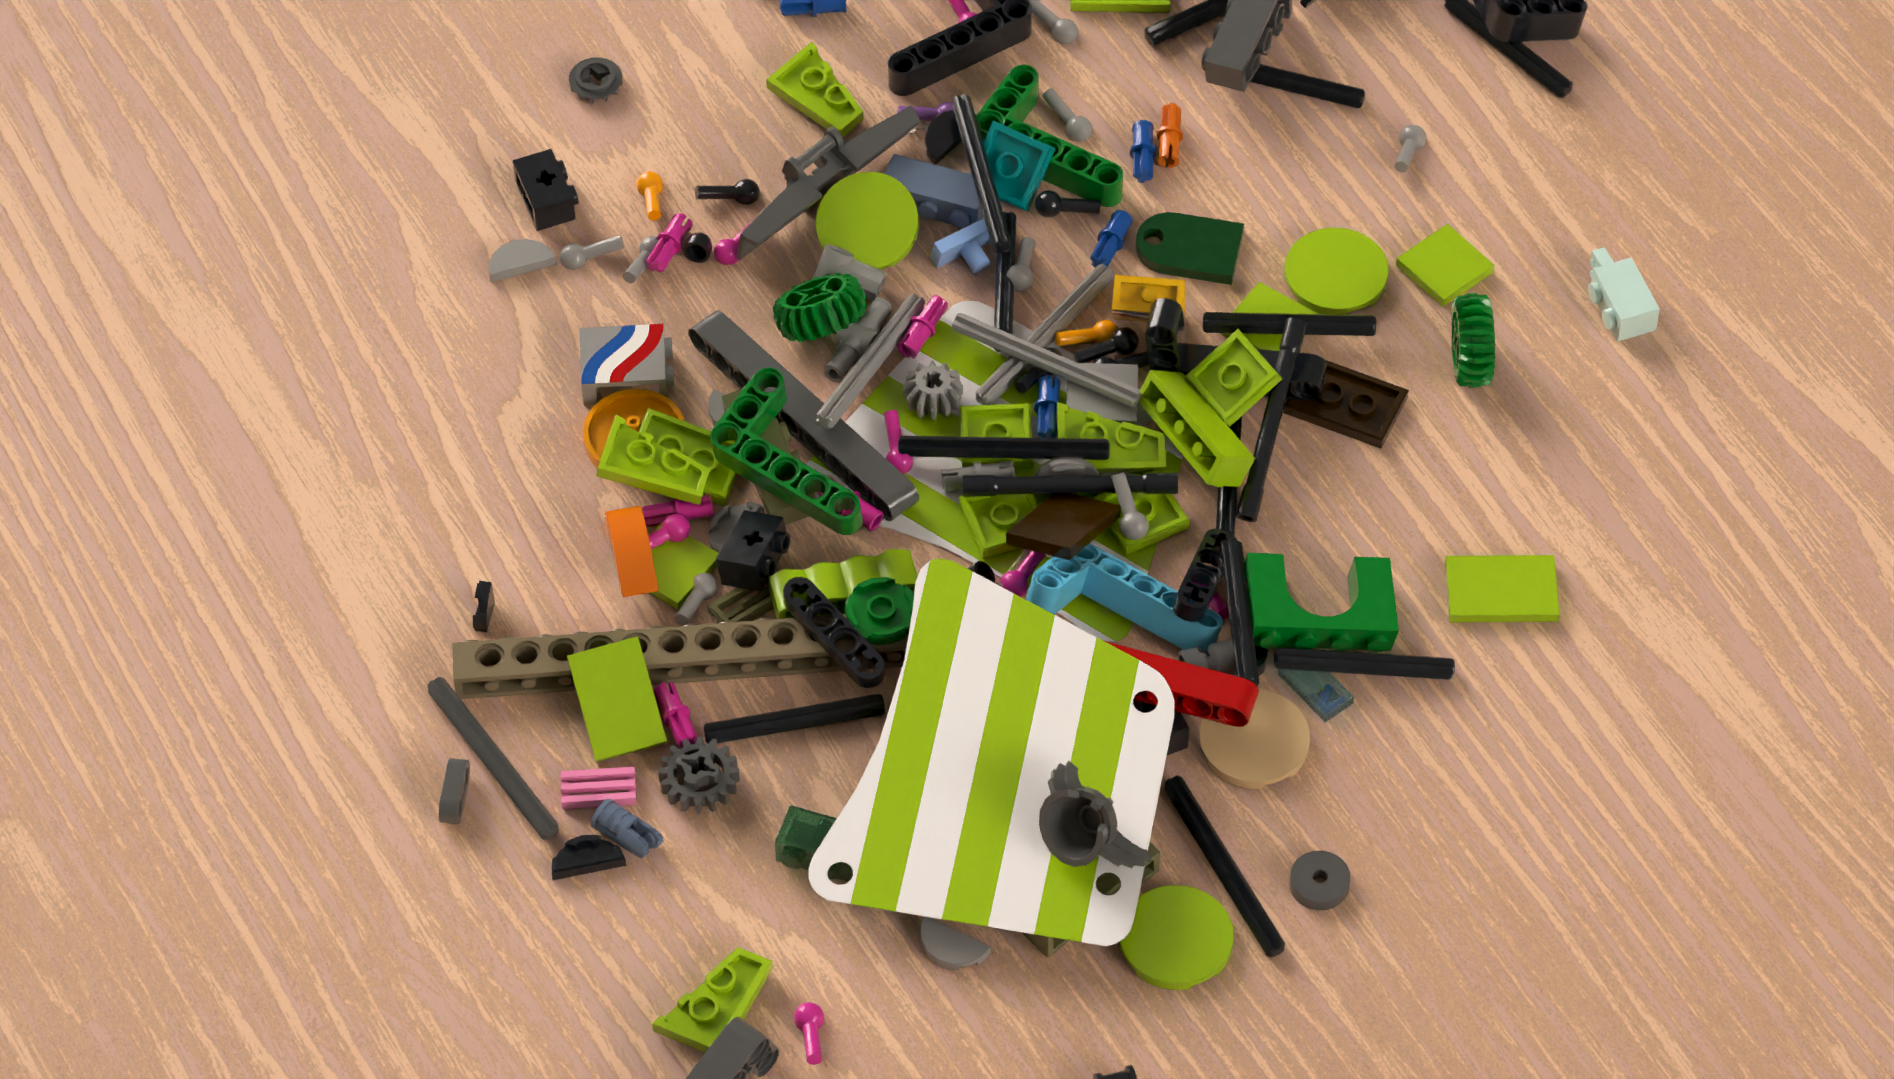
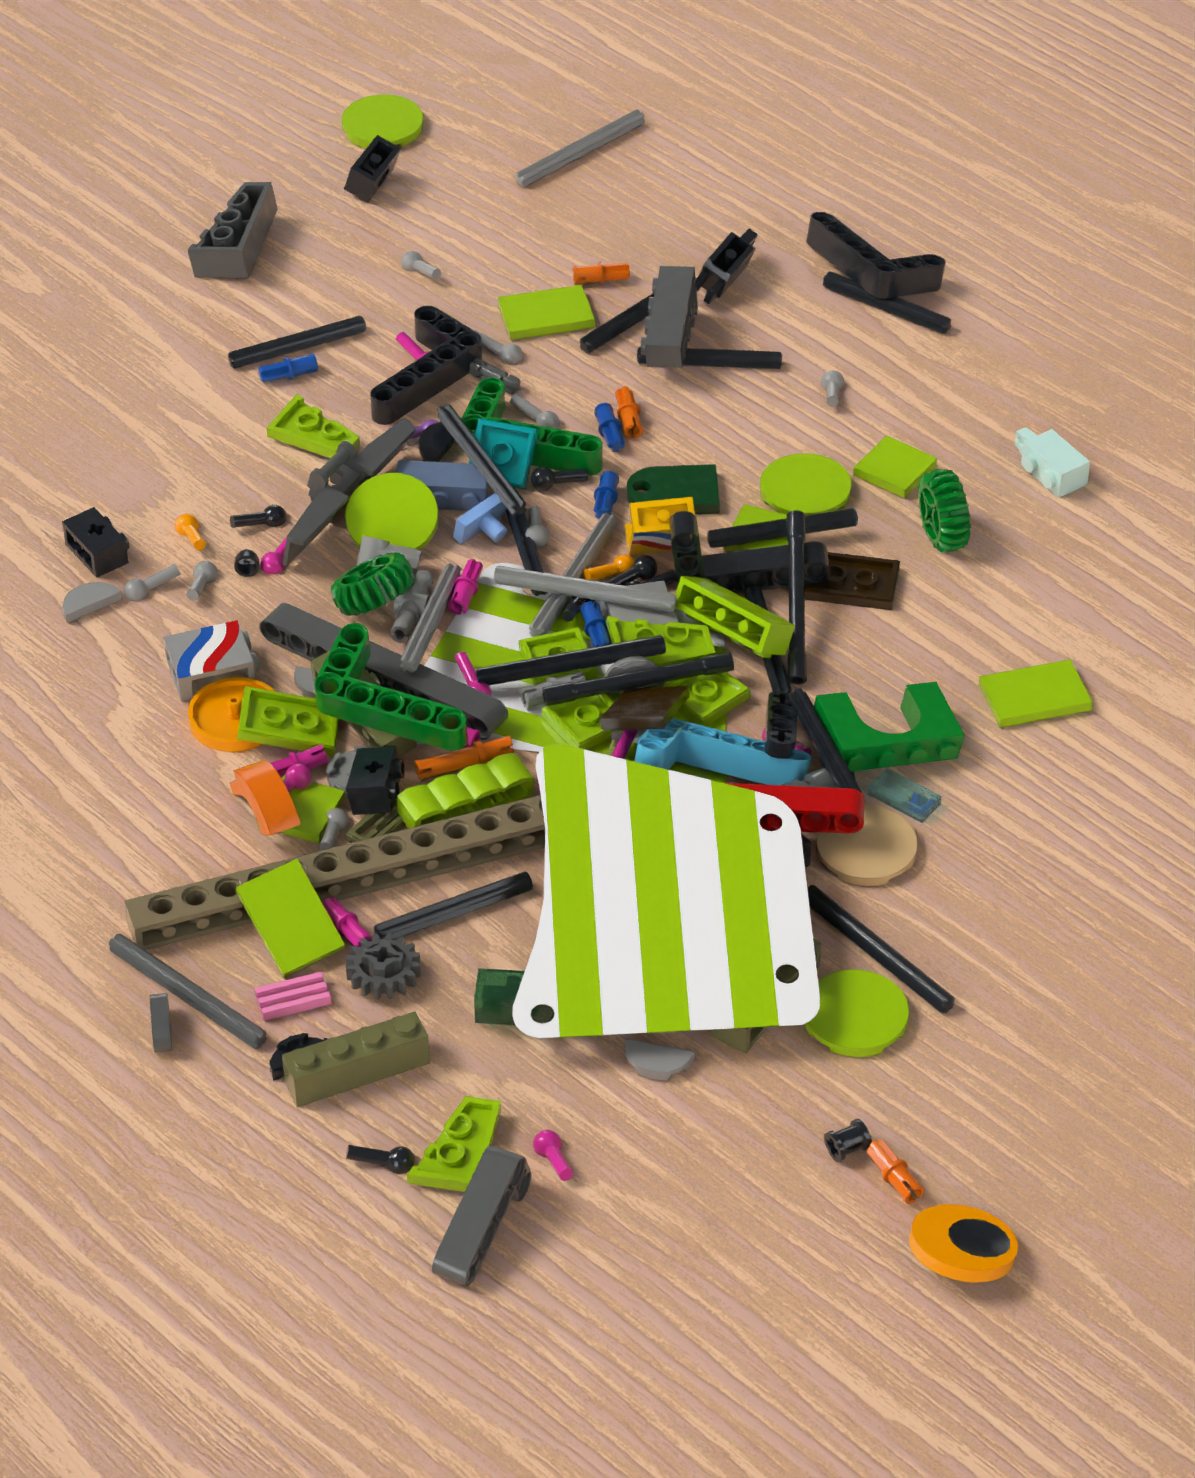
camera: 15 degrees left, 10 degrees down
black tile [473,581,495,632] -> none
dark grey gear [569,57,623,103] -> none
sand blue hinge [591,799,664,858] -> none
lime wing [596,414,710,505] -> none
dark pink axle [646,213,693,273] -> none
black beam [783,577,885,688] -> none
green tile [845,577,914,645] -> none
light grey gear [903,360,963,421] -> none
dark grey helmet [1039,761,1152,868] -> none
light grey bar [1111,473,1149,540] -> none
lime tile [1186,329,1282,426] -> none
black axle [1274,647,1455,680] -> none
dark grey piece [1289,851,1350,910] -> none
none -> olive brick [282,1011,430,1107]
none -> black bar [346,1145,415,1174]
none -> orange pin [414,735,514,781]
none -> dark grey axle [469,358,521,394]

